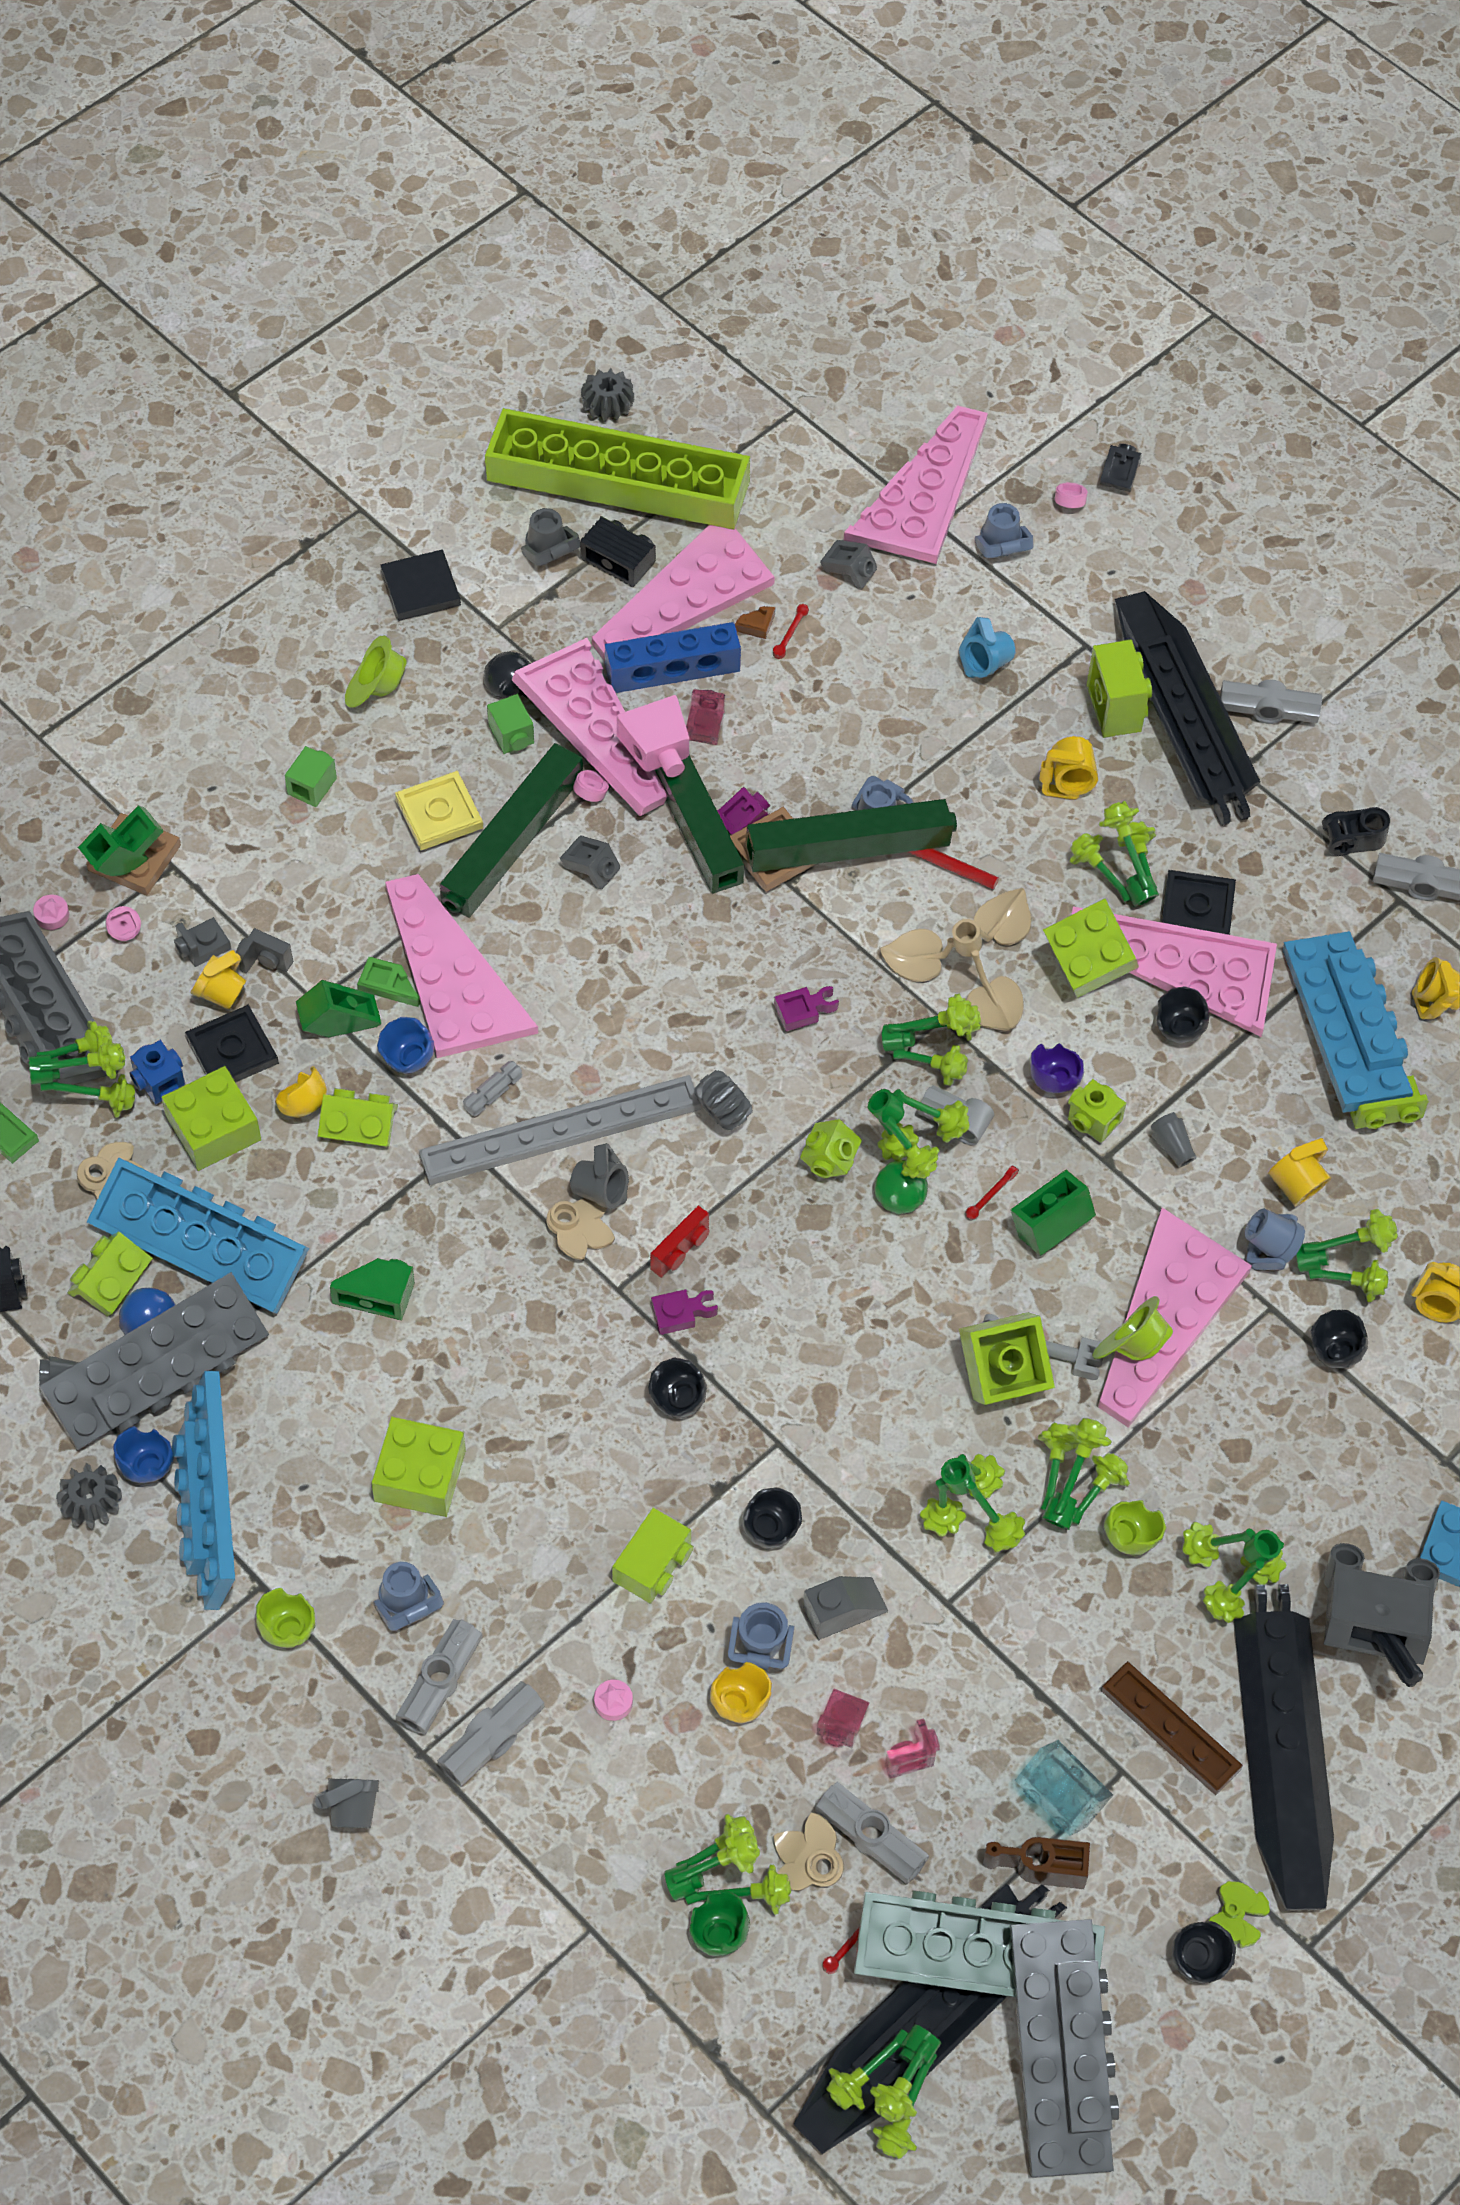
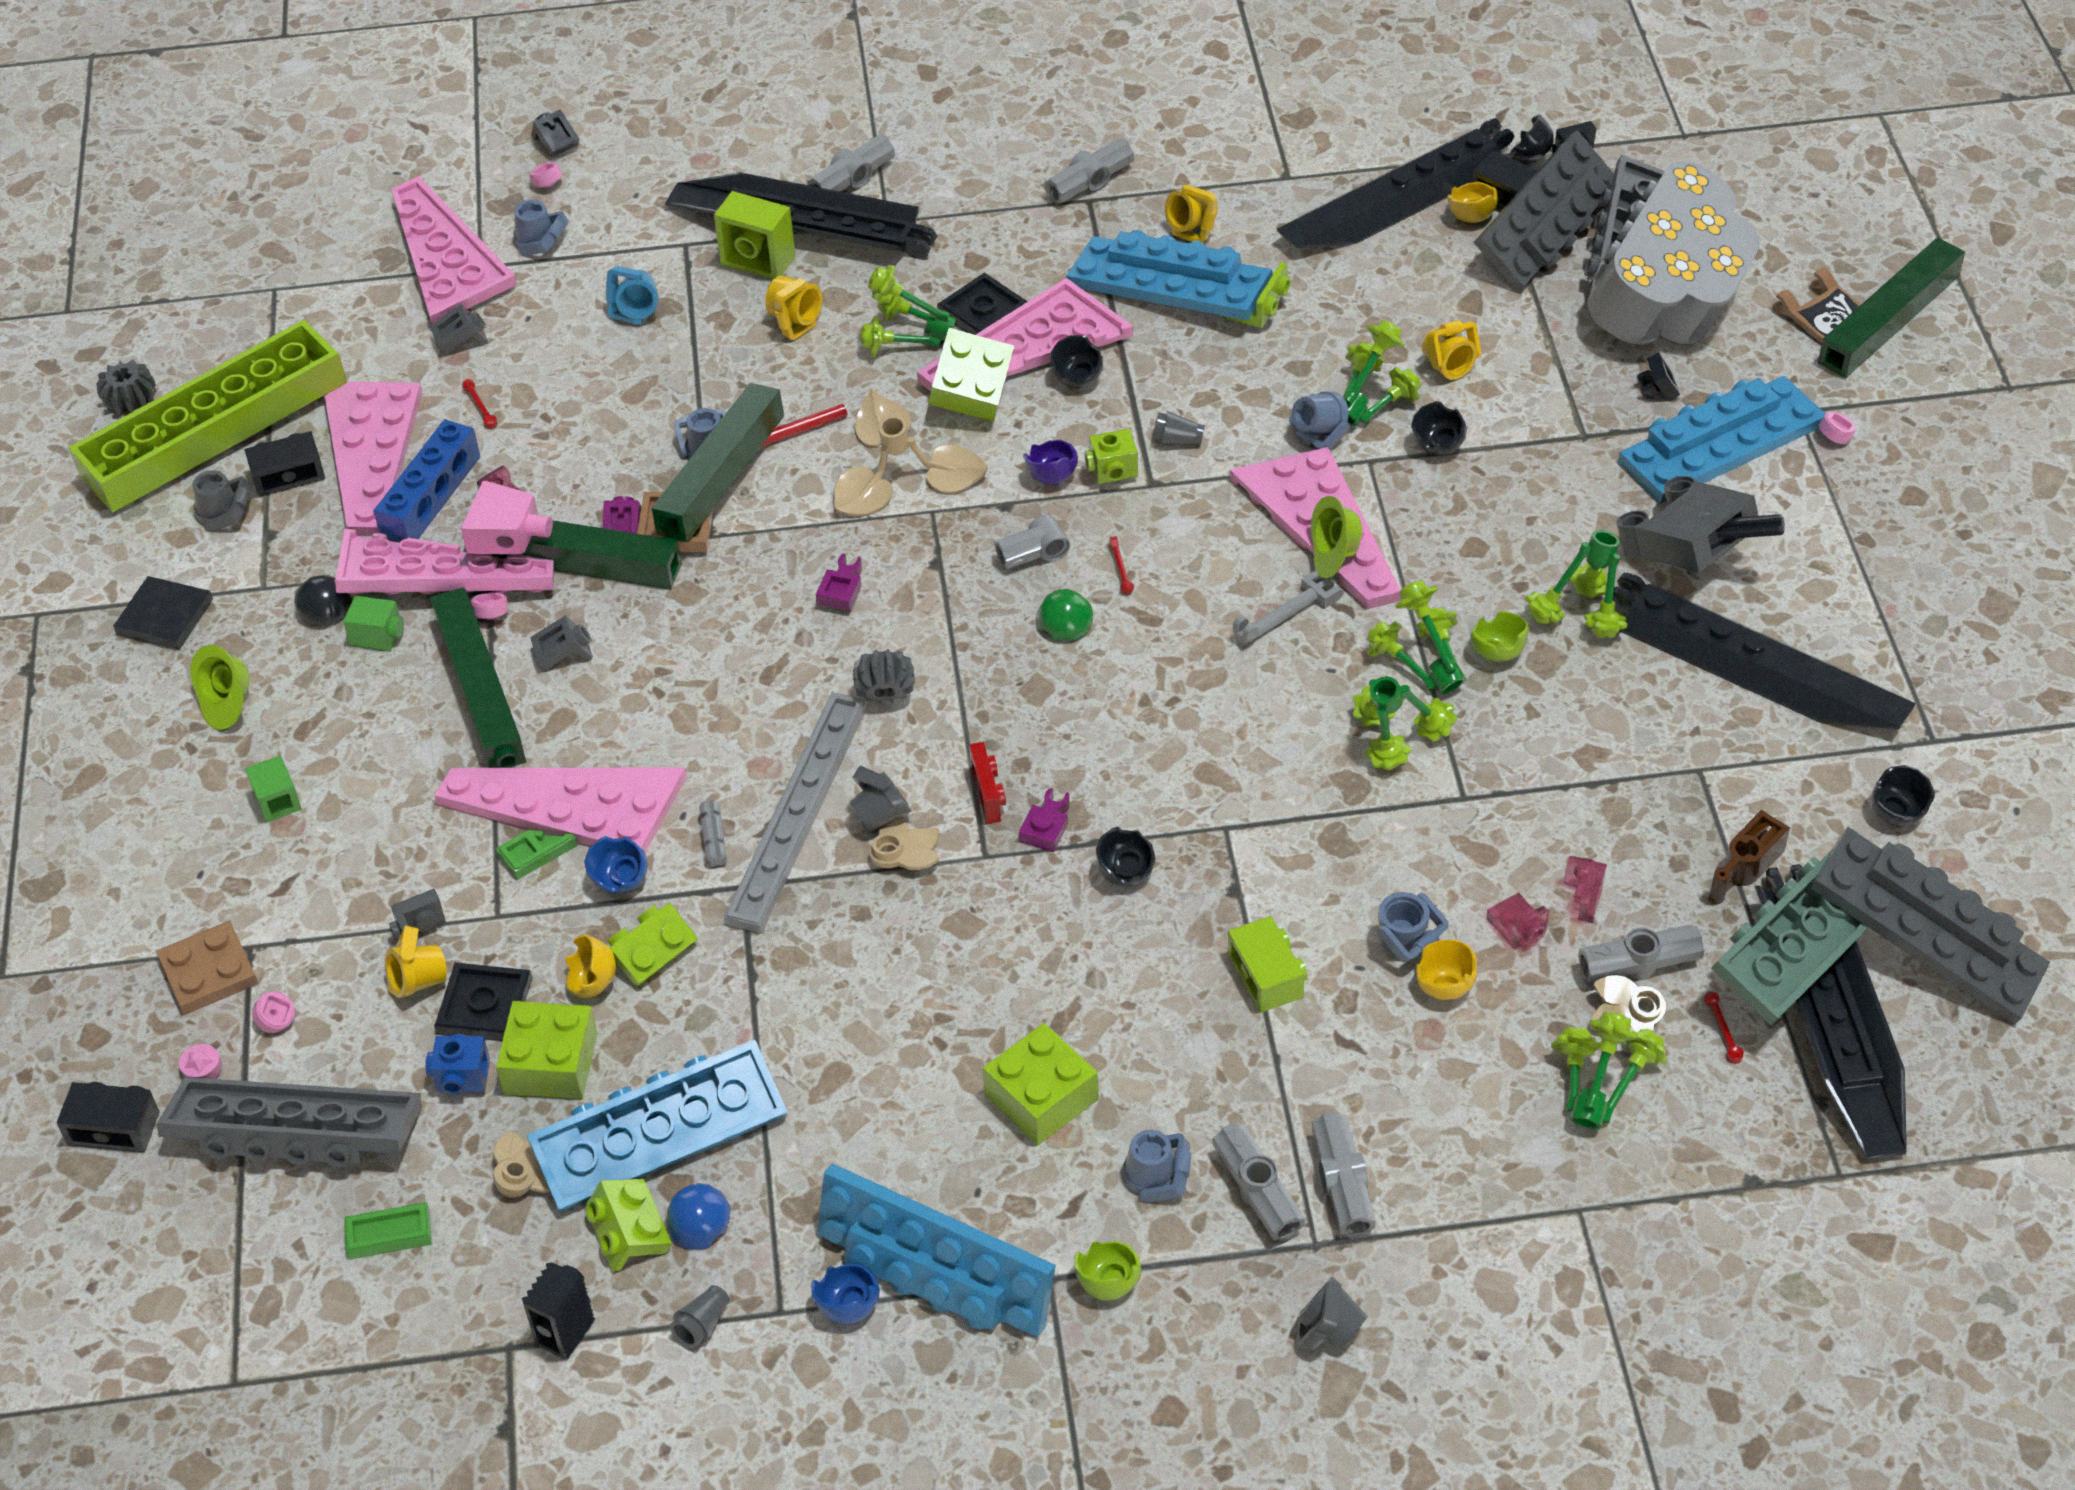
camera: 50 degrees left, 10 degrees down
plant [28,1021,135,1118] -> none
dark grey plate [39,1272,269,1451] -> none
dark grey gear [56,1463,122,1529] -> none
green brick [77,805,164,876] -> none
dark grey bracket [174,917,232,967] -> none
green slope [296,980,382,1038] -> none
green slope [330,1258,415,1321] -> none
light yellow plate [395,771,483,851] -> none
bright pink tile [594,1679,633,1721] -> none
green hair [689,1891,750,1957] -> none
dark orange tile [735,606,776,639] -> none
black hair [742,1487,802,1549] -> none
lime brick [800,1119,862,1178] -> none
dark grey slope [803,1576,888,1641] -> none
lime plant [827,2024,941,2159] -> none
lime plant [867,1089,970,1179] -> none
plant [882,994,981,1086] -> none
lime brick [959,1312,1055,1405] -> none
green brick [1010,1169,1096,1256] -> none
clear light blue brick [1015,1740,1113,1836] -> none
reddish brown tile [1101,1661,1243,1796] -> none
lime piece [1209,1881,1270,1948] -> none
yellow piece [1268,1138,1332,1207] -> none
black piece [1322,807,1391,856] -> none

